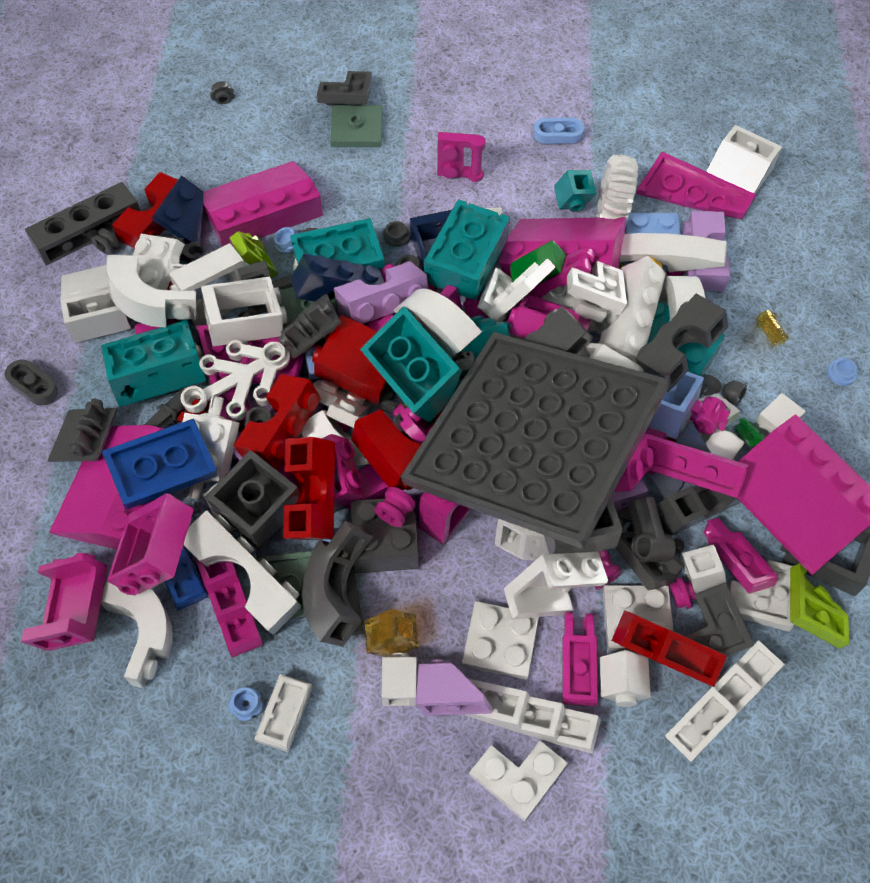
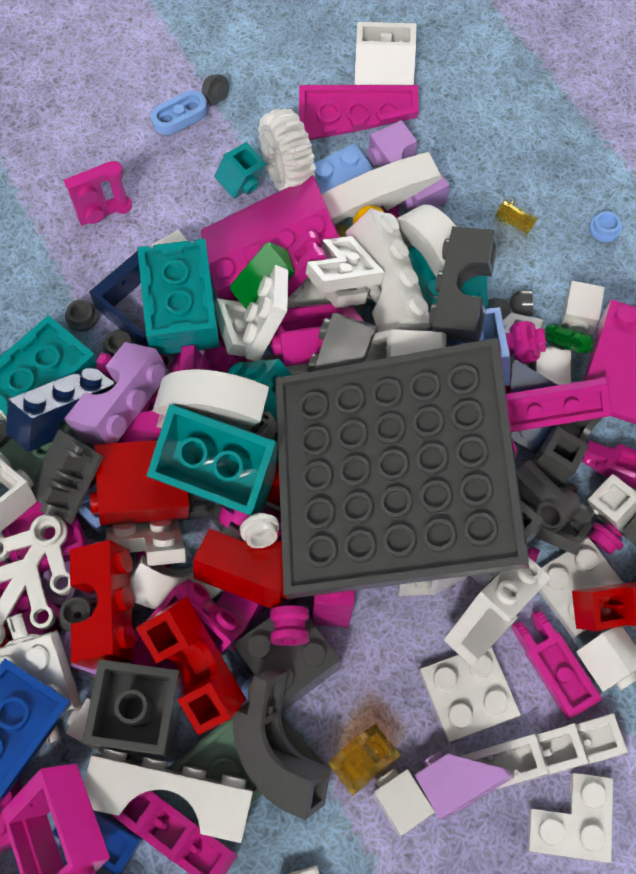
camera: 30 degrees left, 5 degrees up
none -> dark grey plate [202,74,229,105]
none -> white plate [240,513,279,548]

